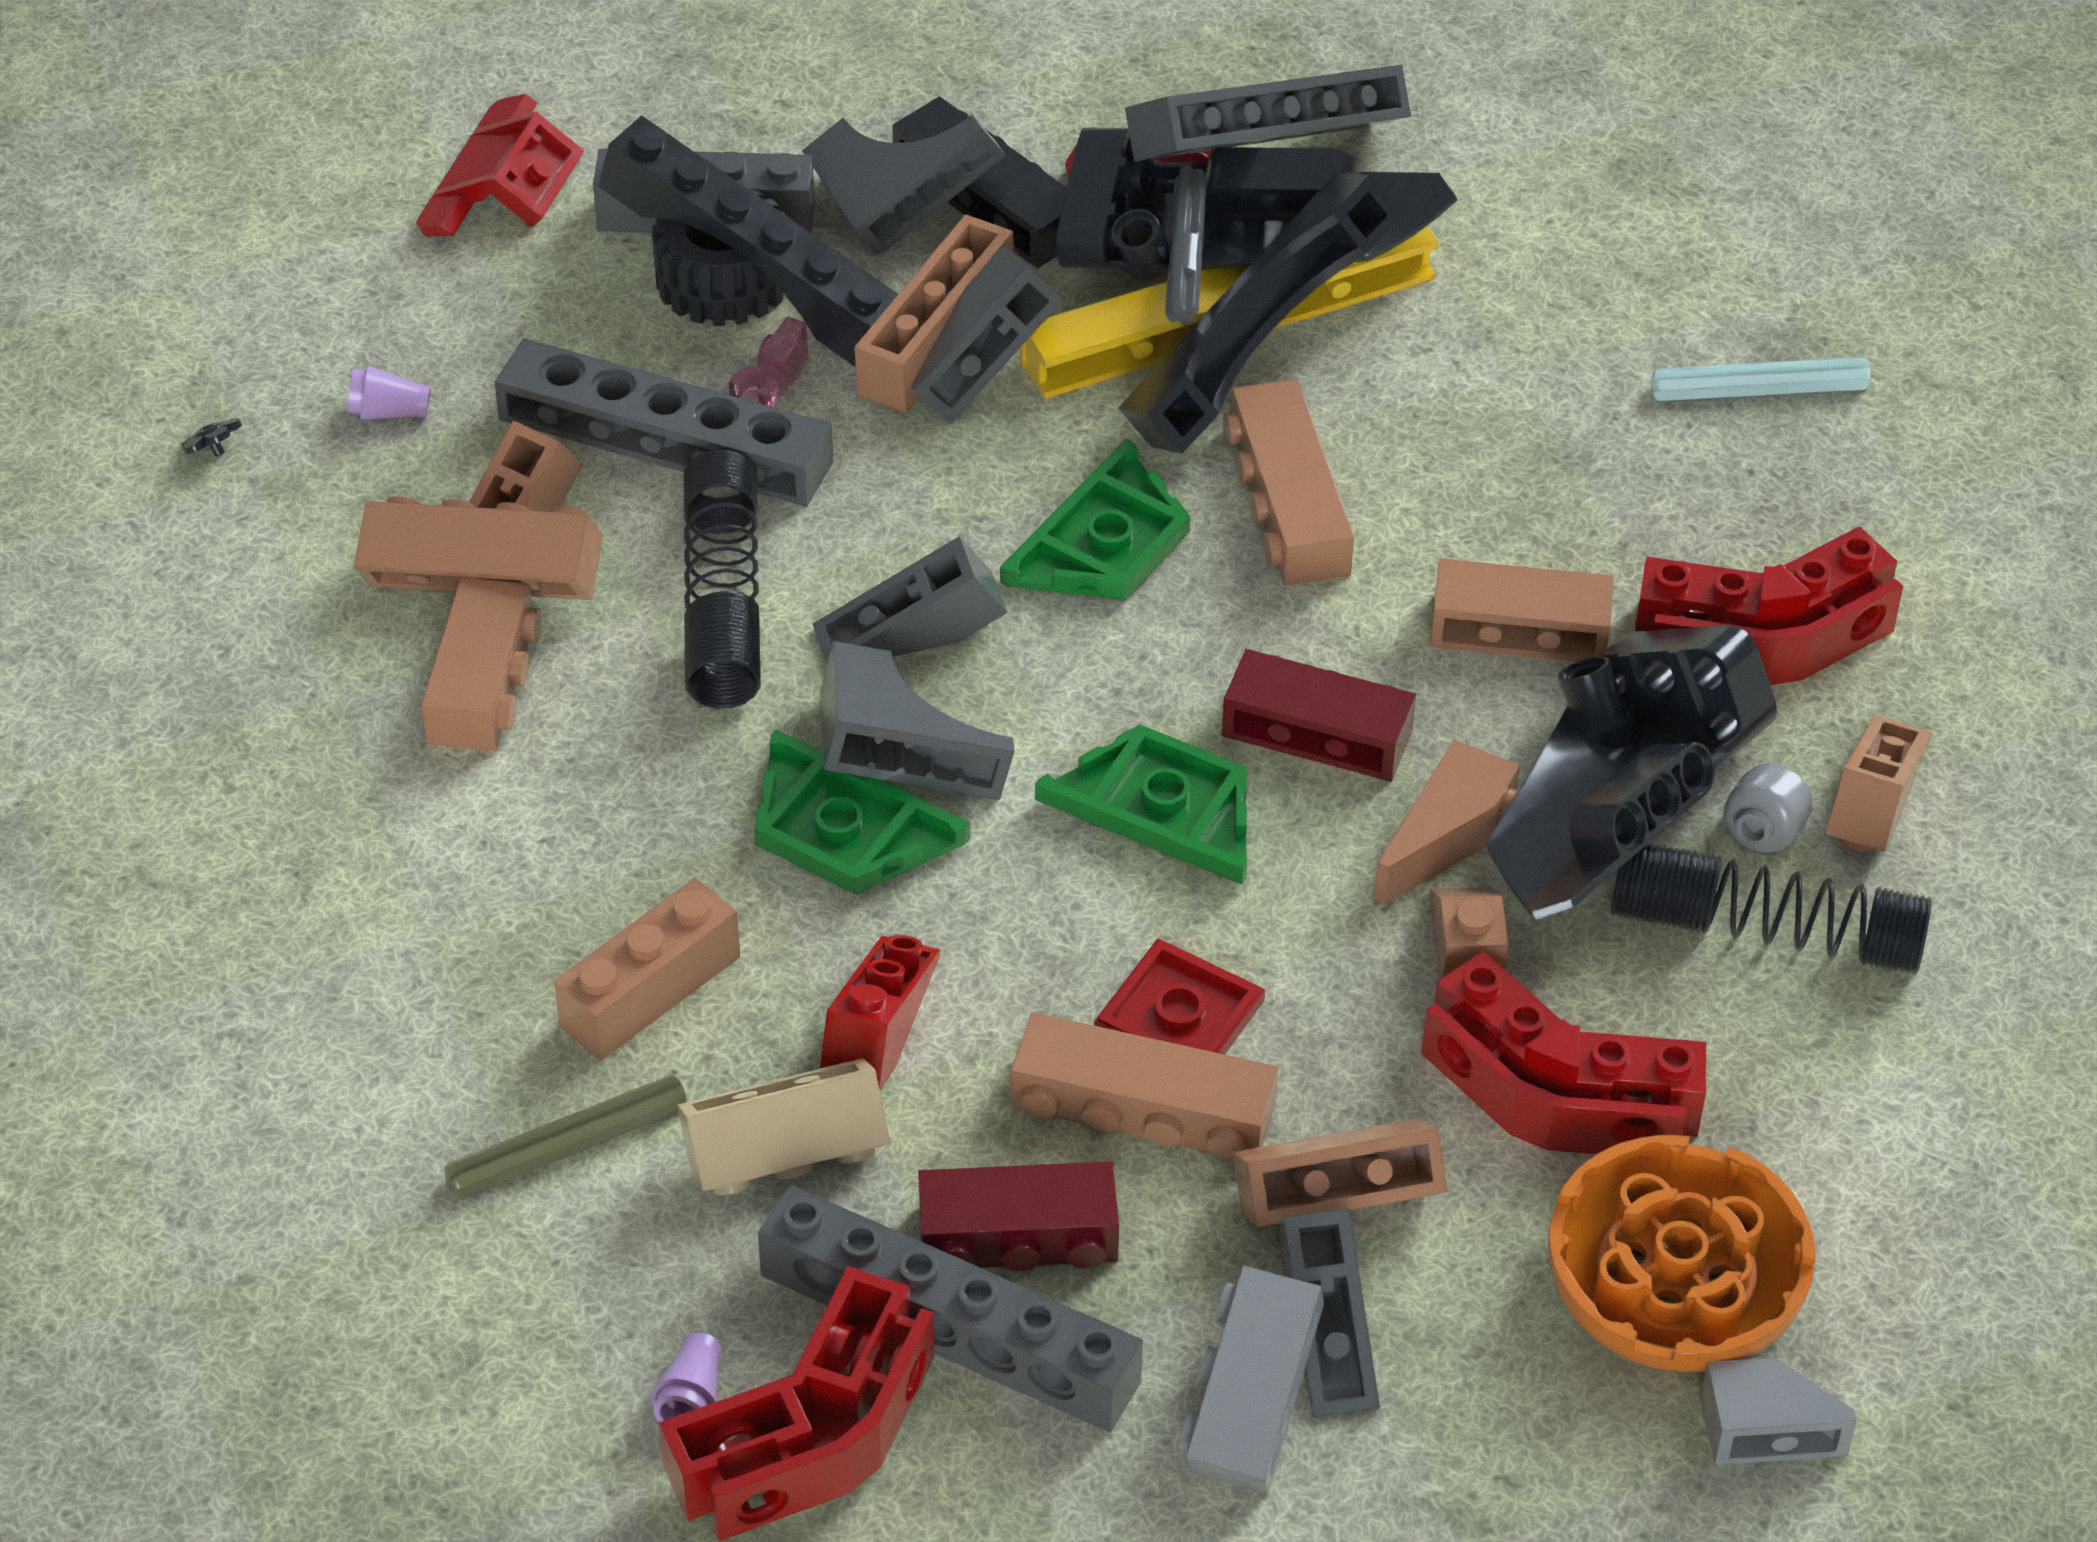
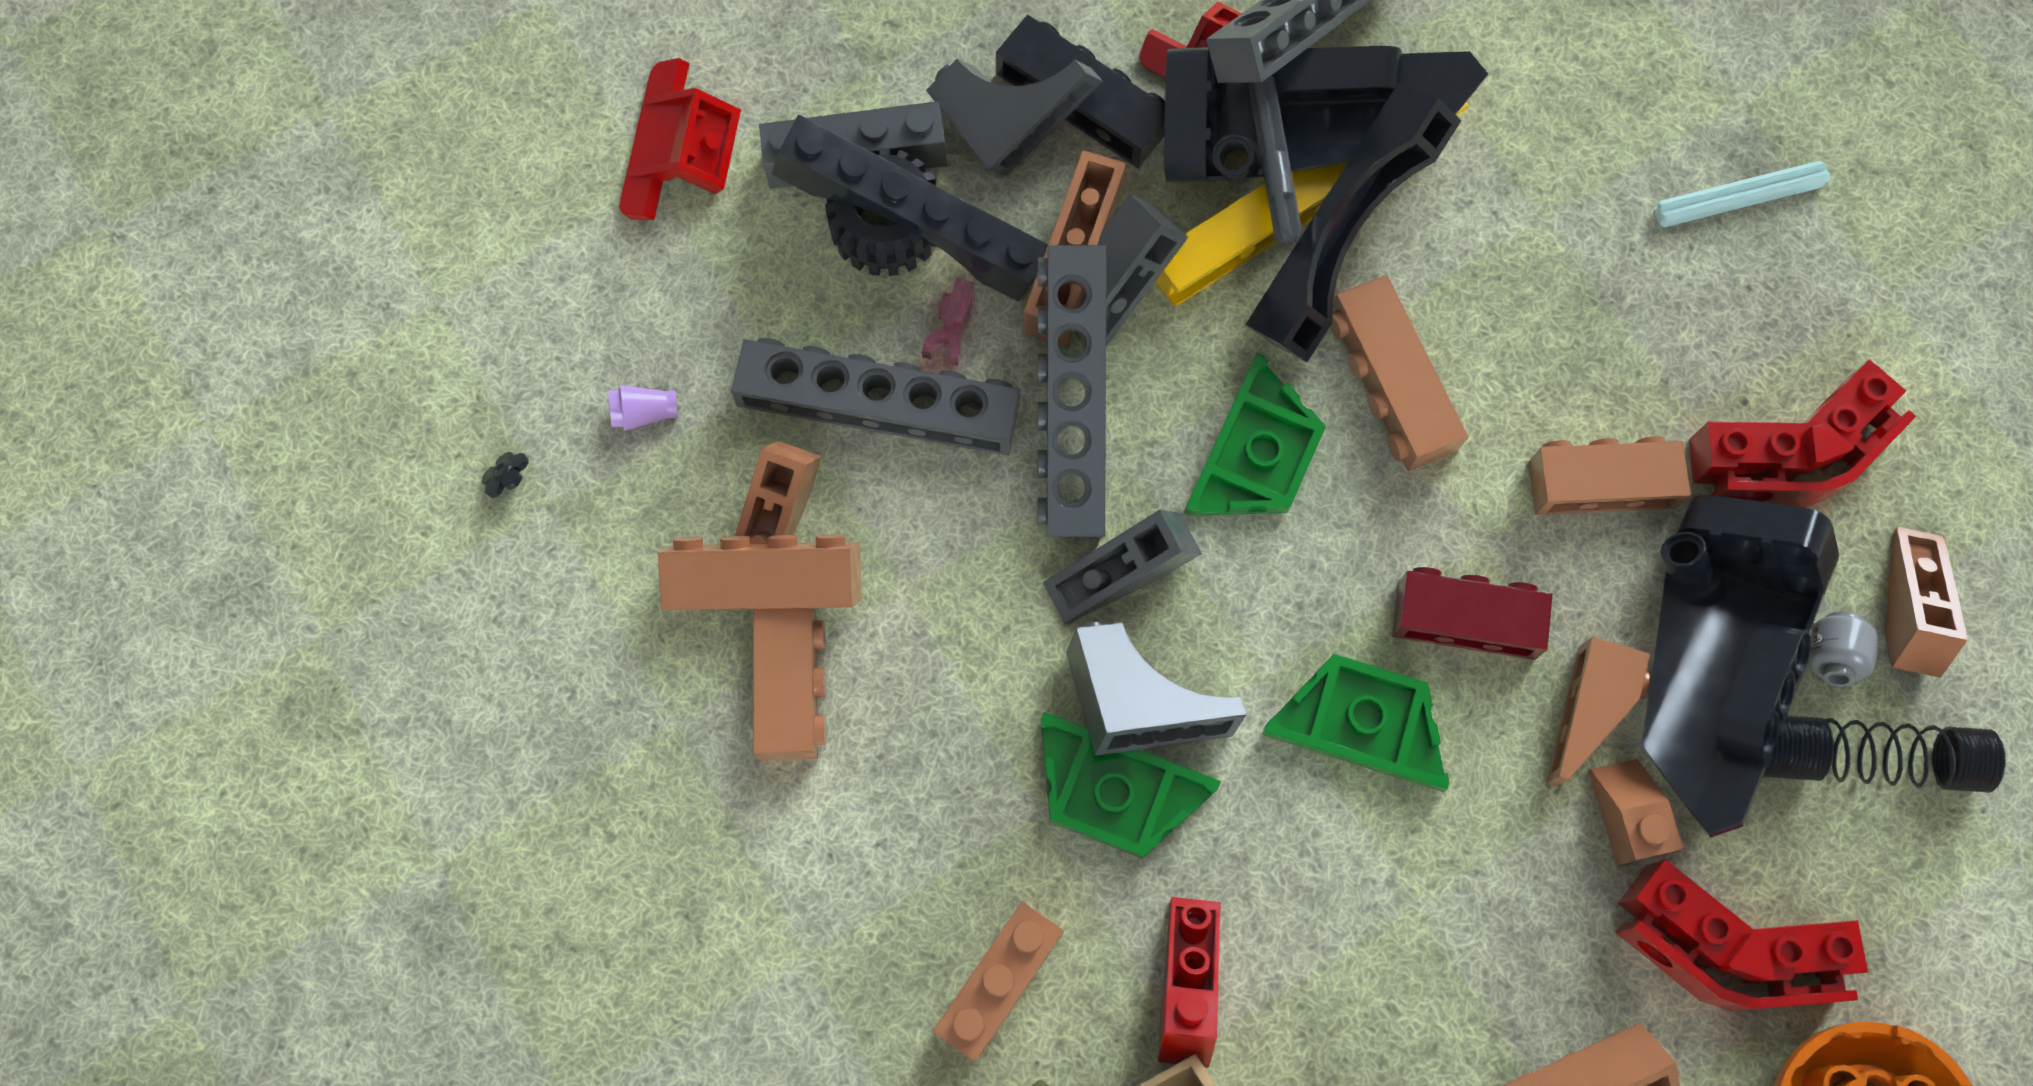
camera: 10 degrees left, 25 degrees up
black piece [683,450,761,709] -> none
nougat brick [1011,1012,1278,1161] -> none
red tile [1094,938,1265,1055] -> none
none -> dark grey brick [1037,245,1106,537]

